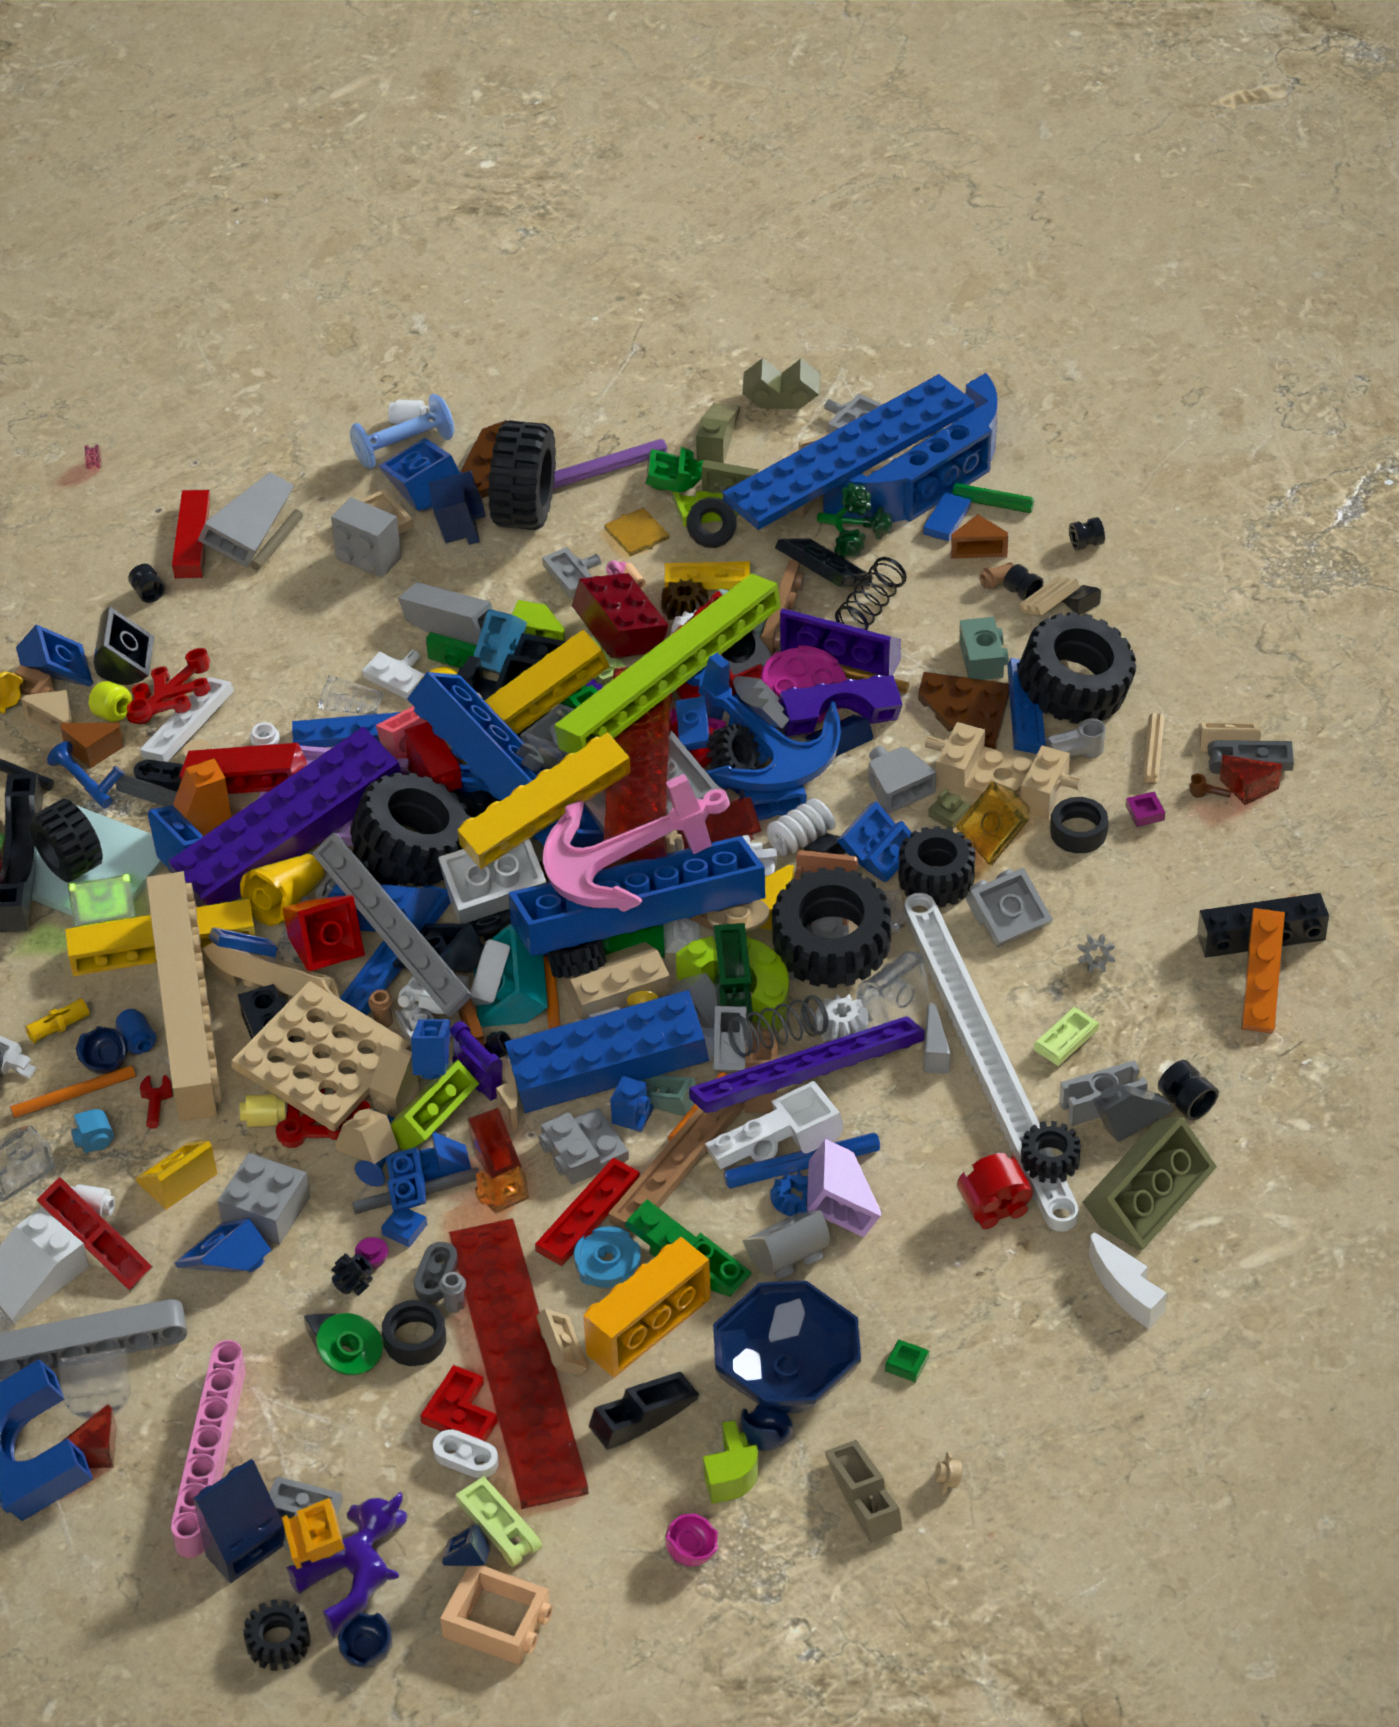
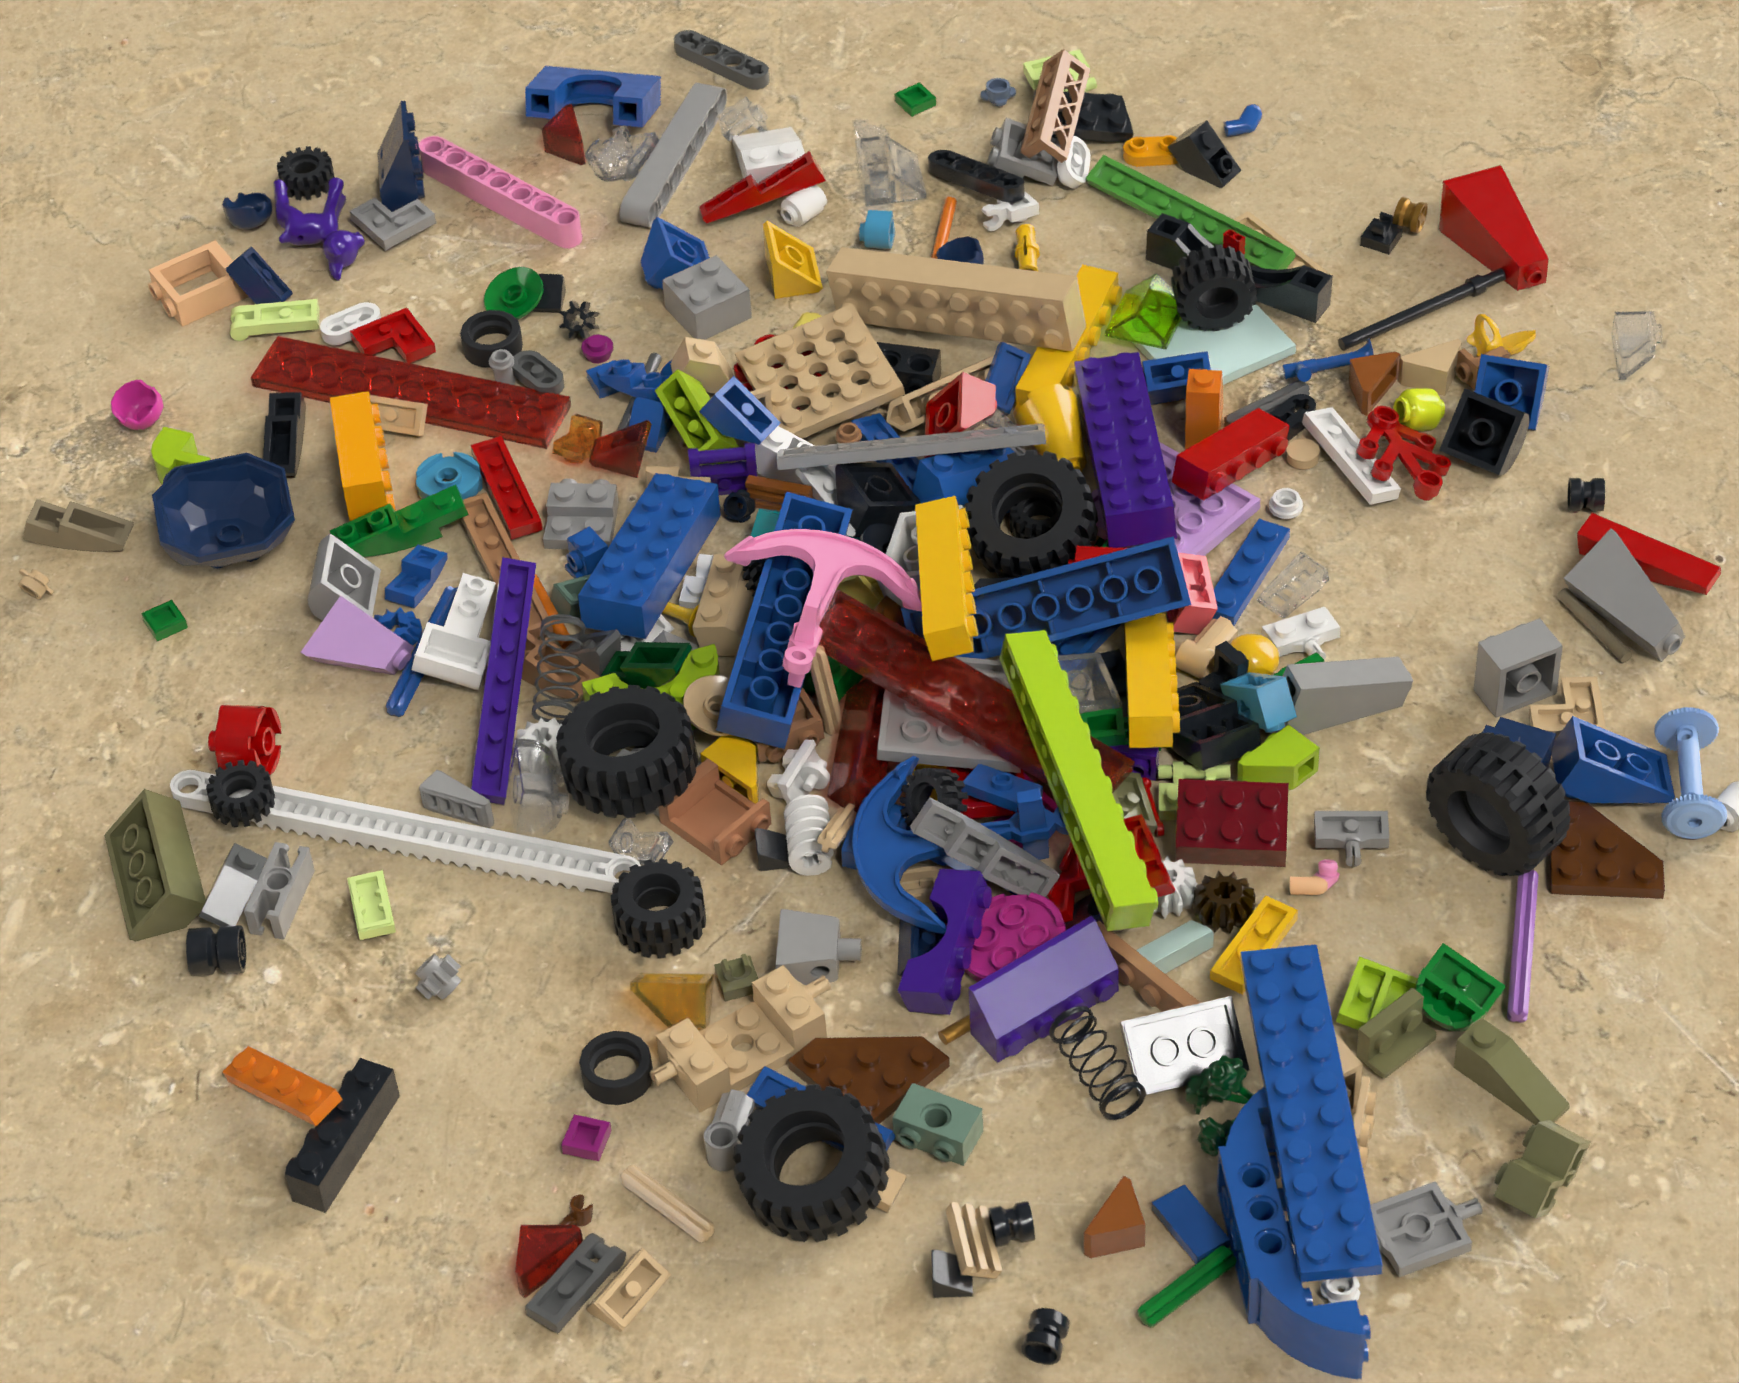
camera: 125 degrees right, 0 degrees up
light orange plate [282,1498,345,1569] -> none
dark grey bar [516,743,559,772] -> none
clear yellow piece [604,507,670,556] -> none
black tyre [686,497,737,548] -> none
blue slope [836,801,912,882] -> none
light grey plate [965,867,1053,947] -> none
medium nougat pin [979,562,1014,589] -> none
white slope [1089,1232,1167,1330] -> none
none -> blue slope [385,545,448,608]
none -> tan axle [817,803,857,853]

